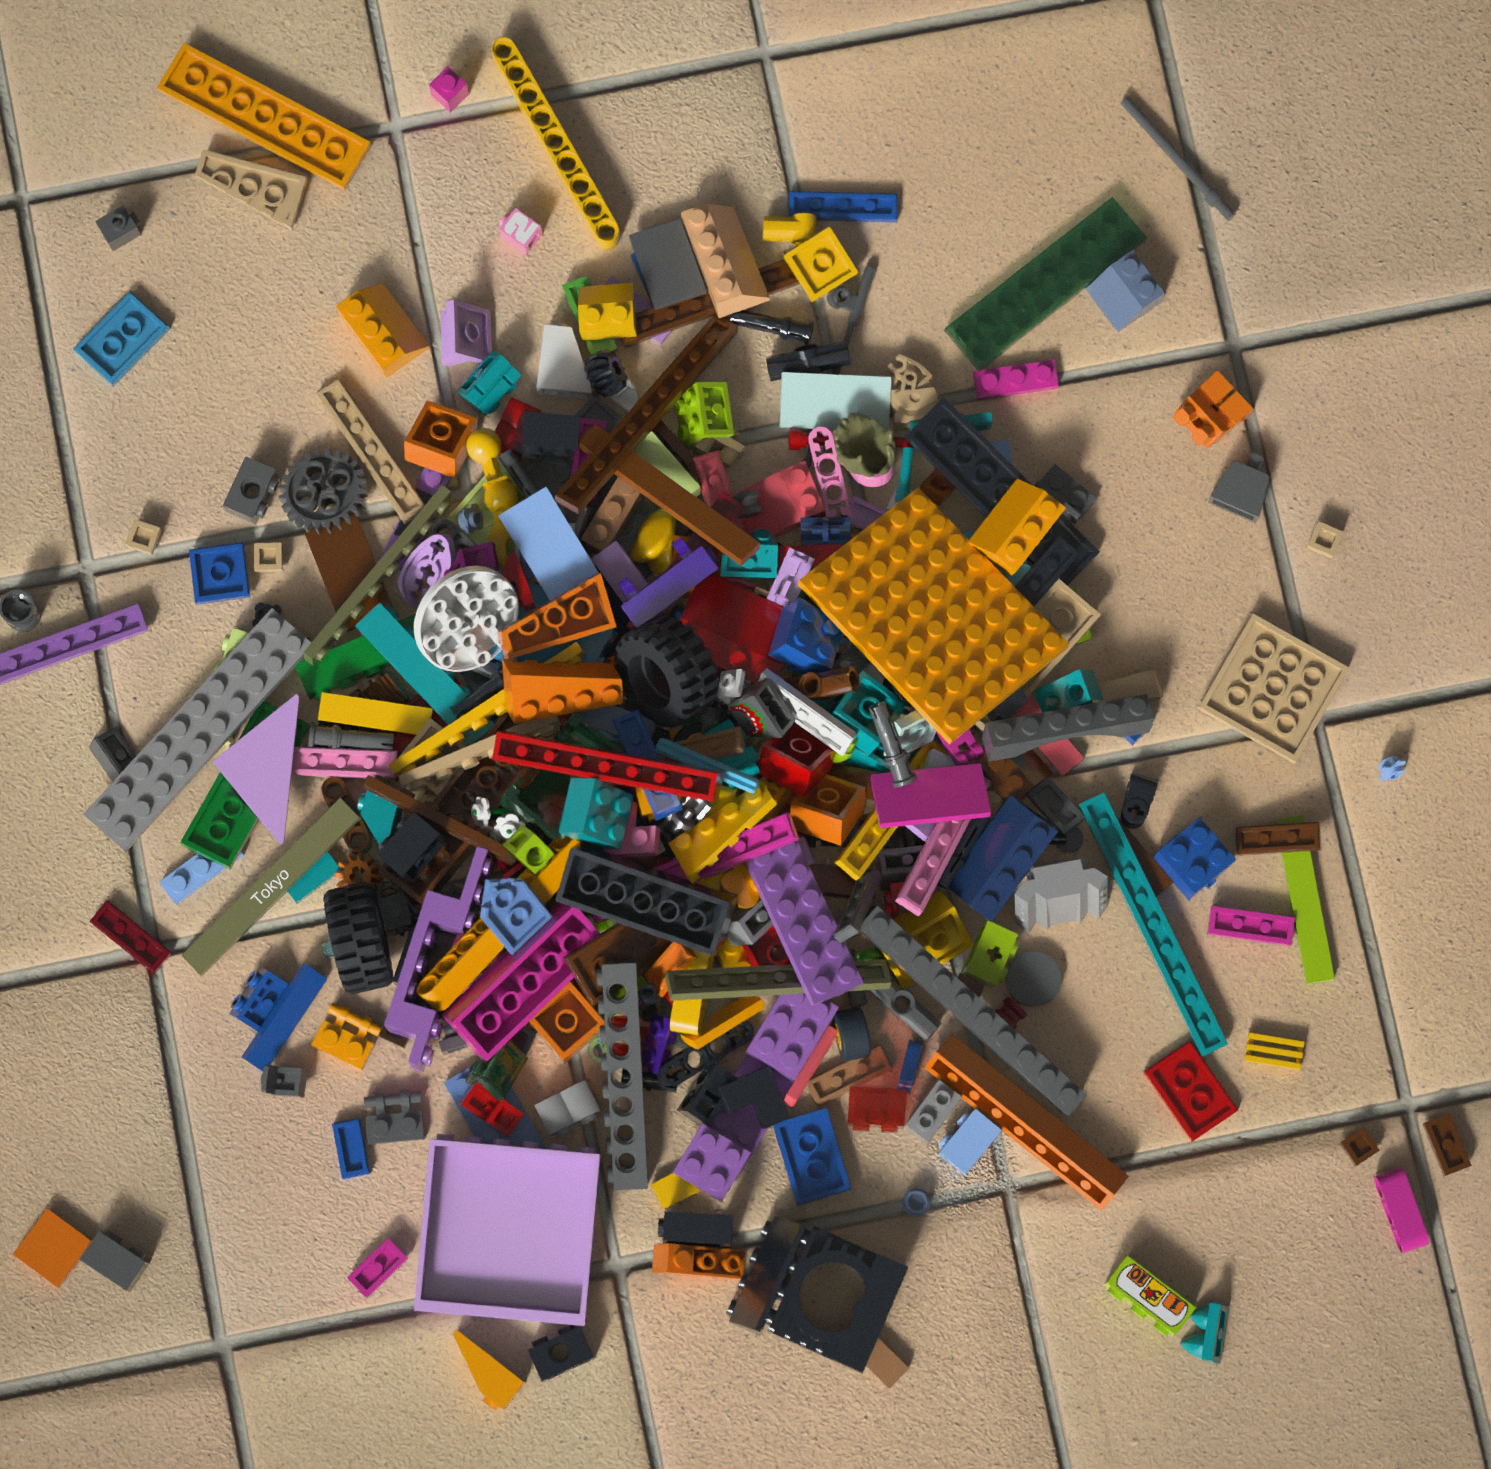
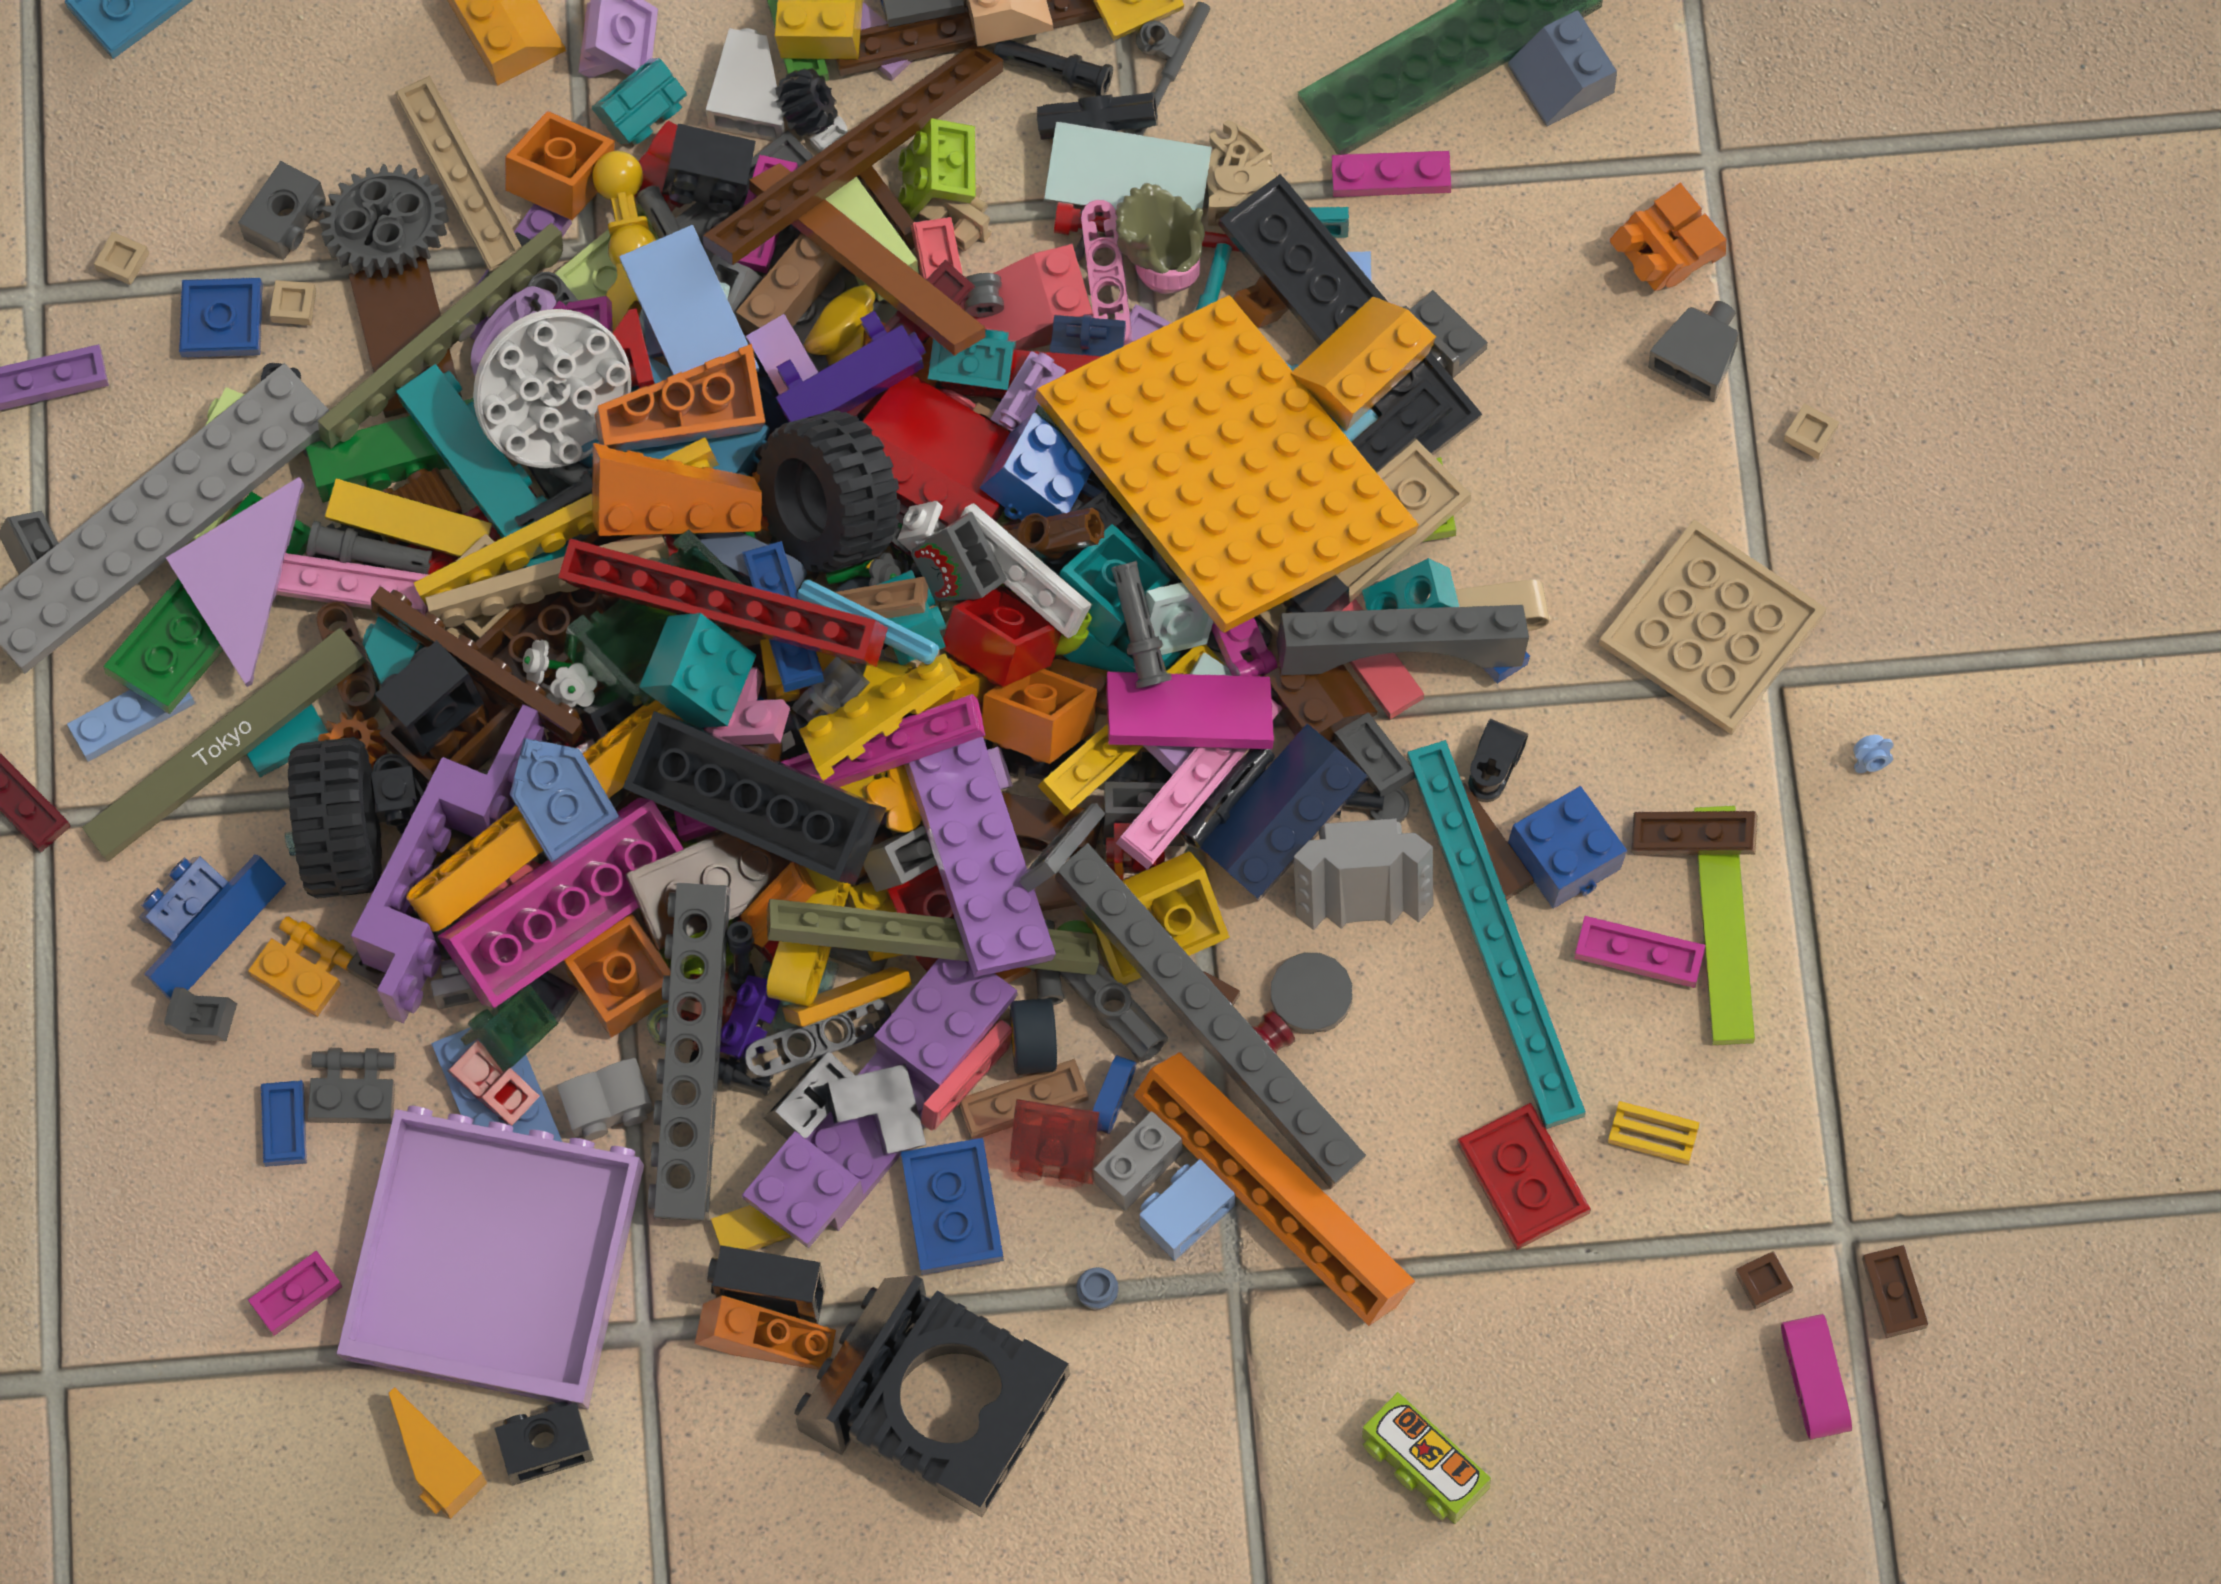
camera: 10 degrees right, 10 degrees down
sand blue plate [458,503,483,534] -> none
lime brick [503,824,554,874] -> none
medium nougat tile [866,1338,909,1389] -> none
lime brick [961,921,1019,987] -> none
teal tile [1180,1303,1229,1364] -> none

